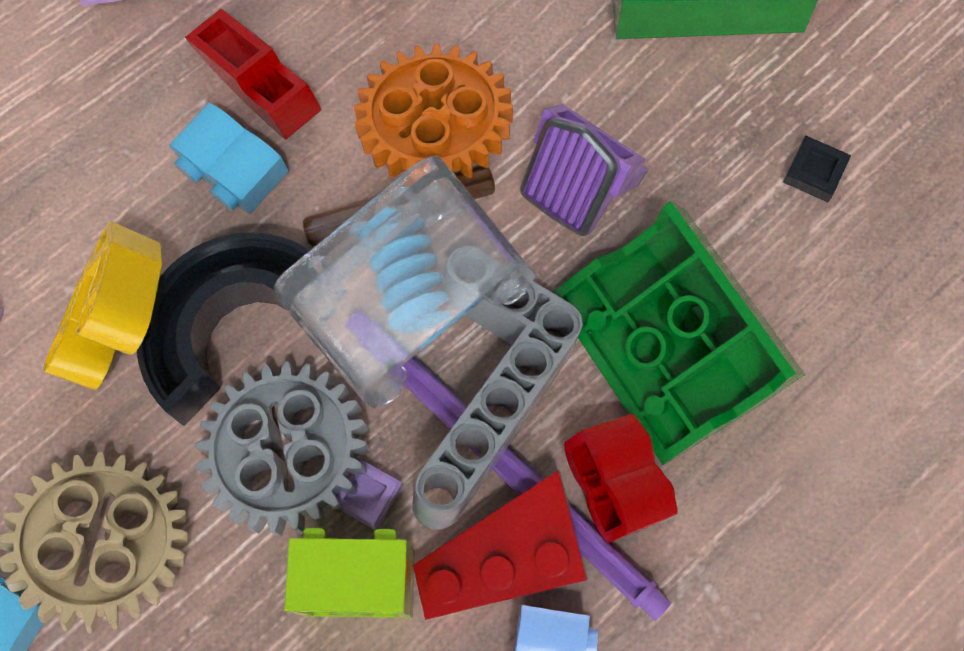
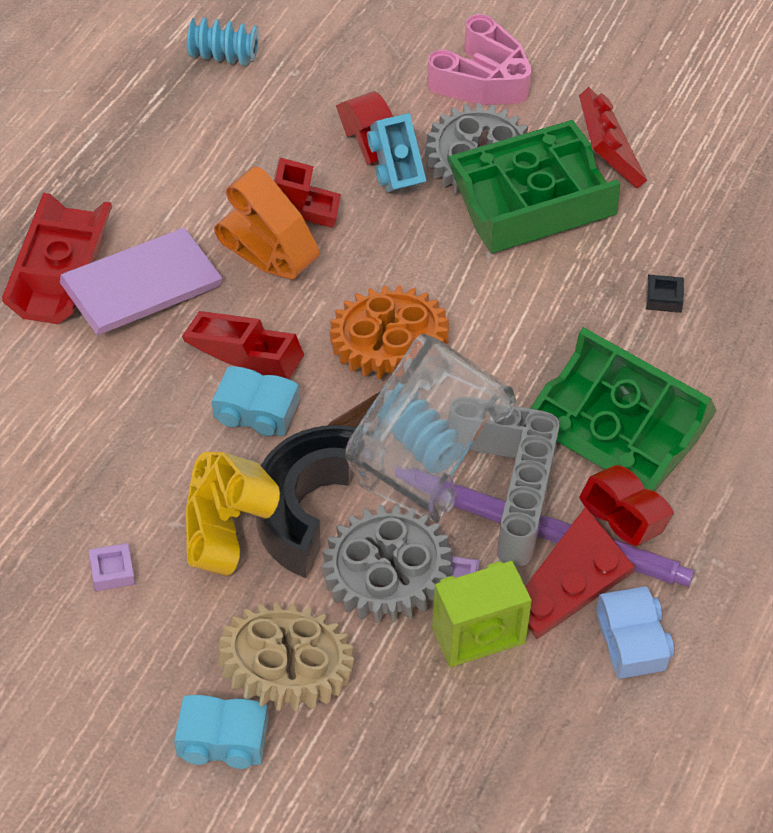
camera: 25 degrees left, 20 degrees down
medium lavender piece [520,104,649,236] -> none

